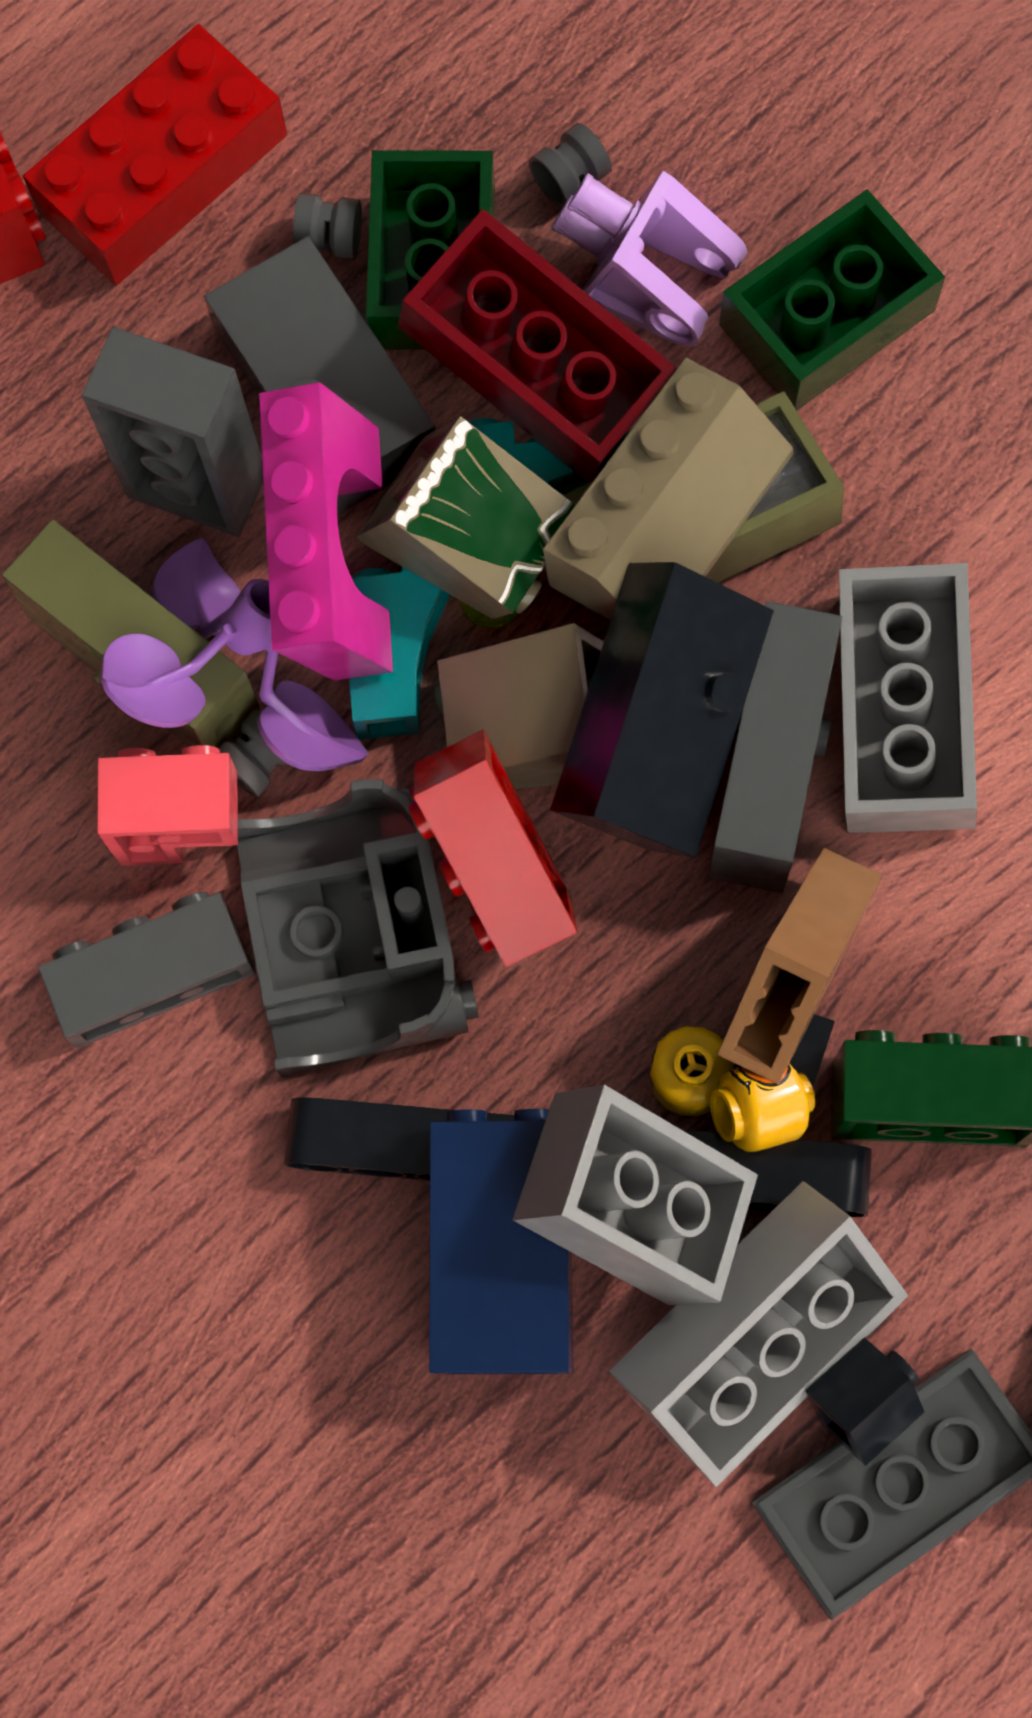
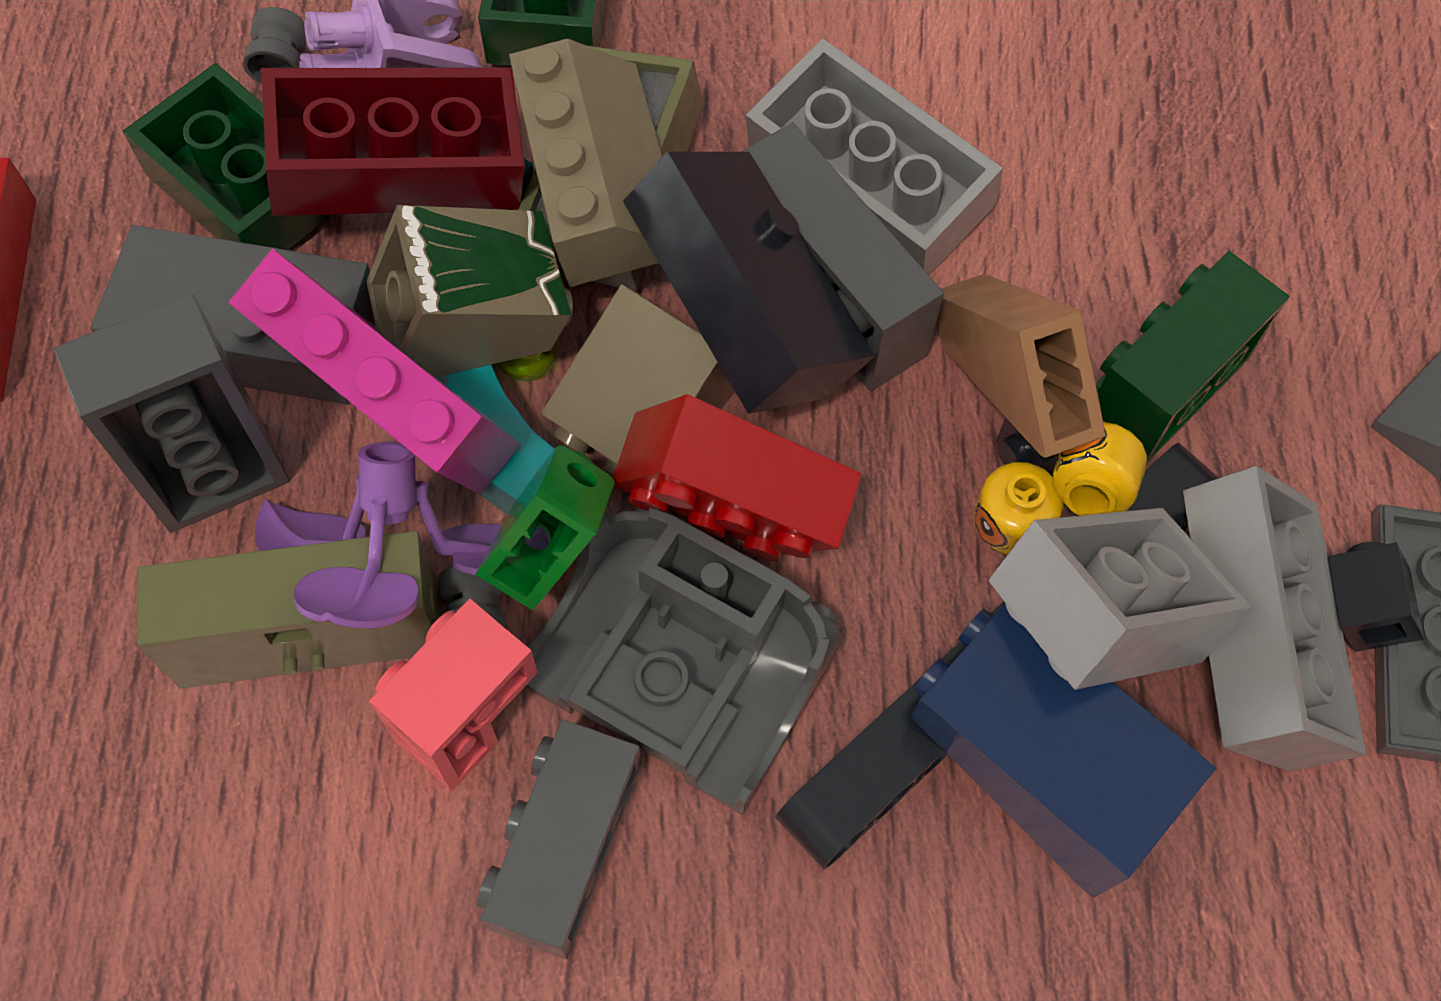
camera: 55 degrees left, 10 degrees down
dark grey wheel [293,193,362,260] -> none
none -> green torso [475,445,615,610]

